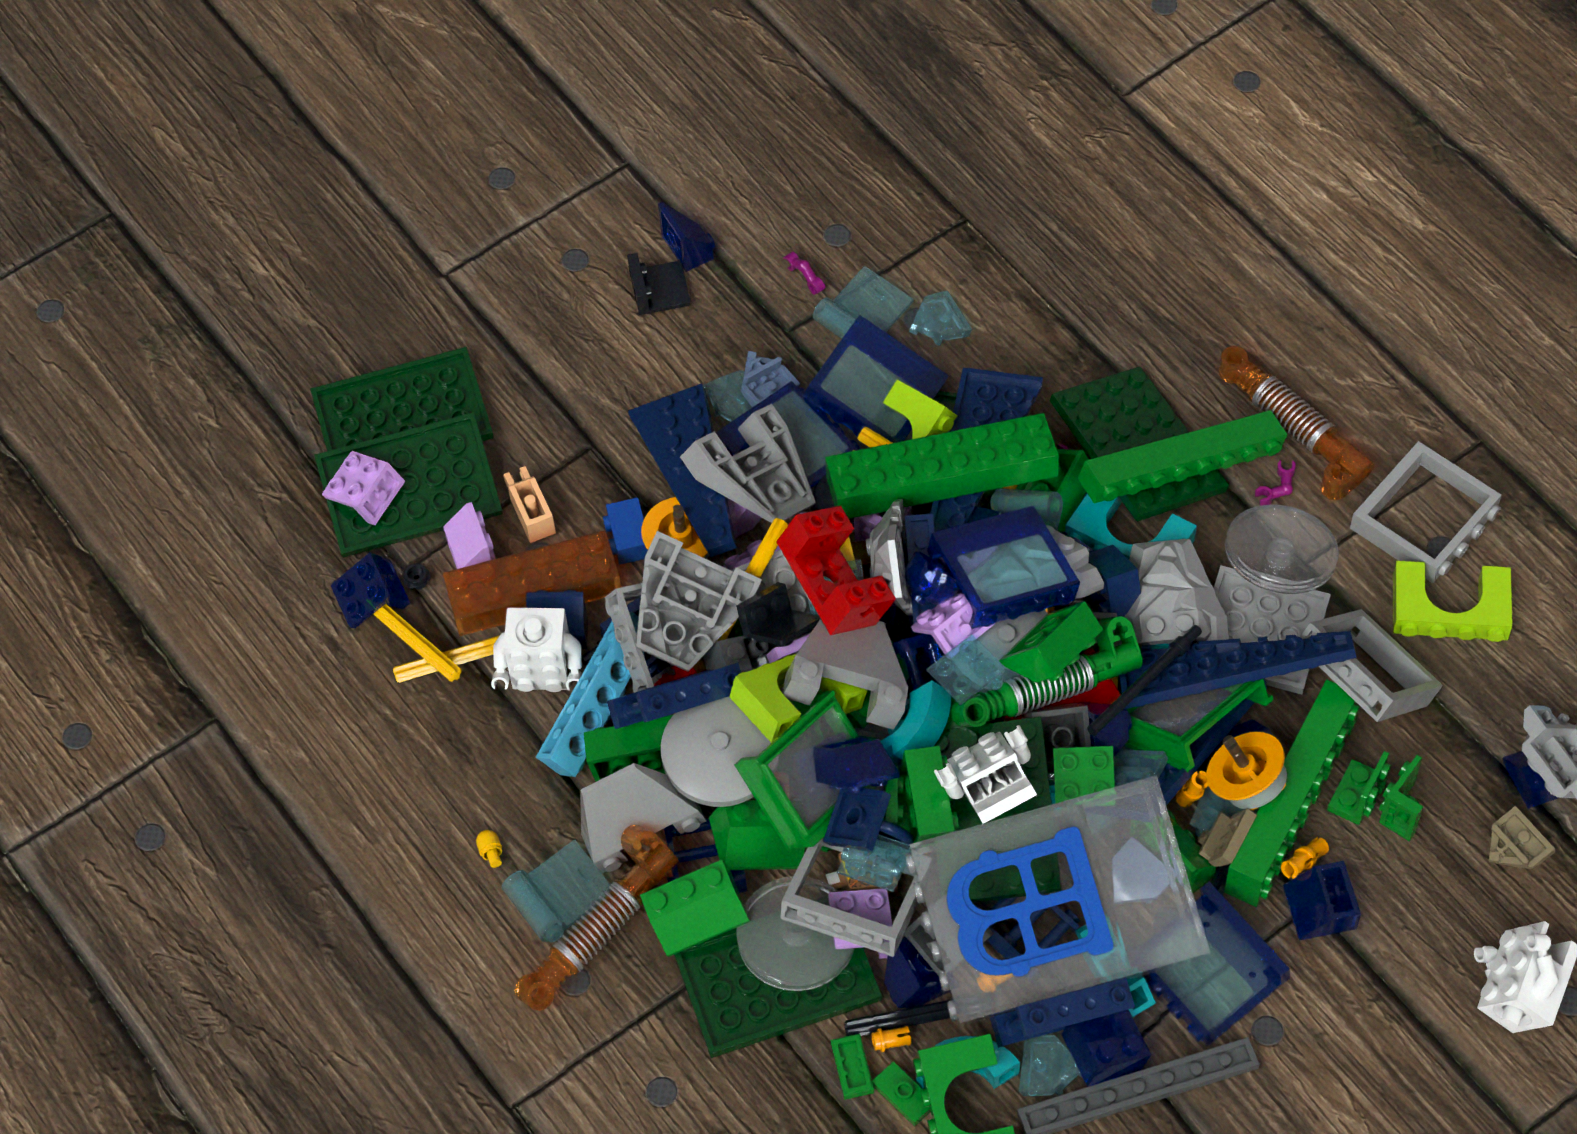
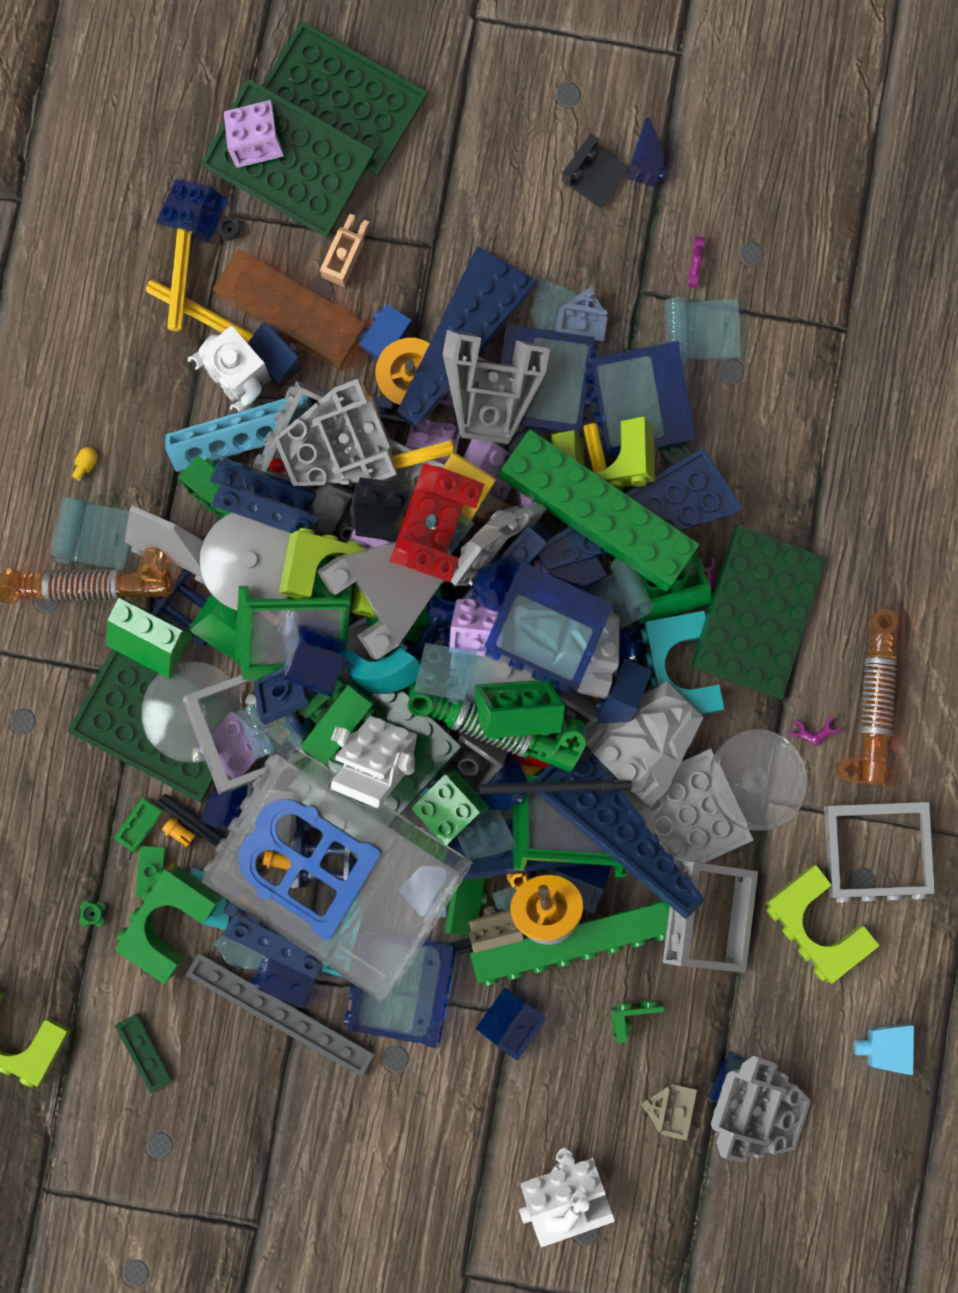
camera: 40 degrees right, 25 degrees up
lavender slope [443,502,497,585] -> none
clear light blue slope [909,291,972,346] -> none
green brick [1078,410,1288,504] -> none
light orange pin [1281,837,1329,879] -> none
green bracket [1327,751,1392,825] -> none

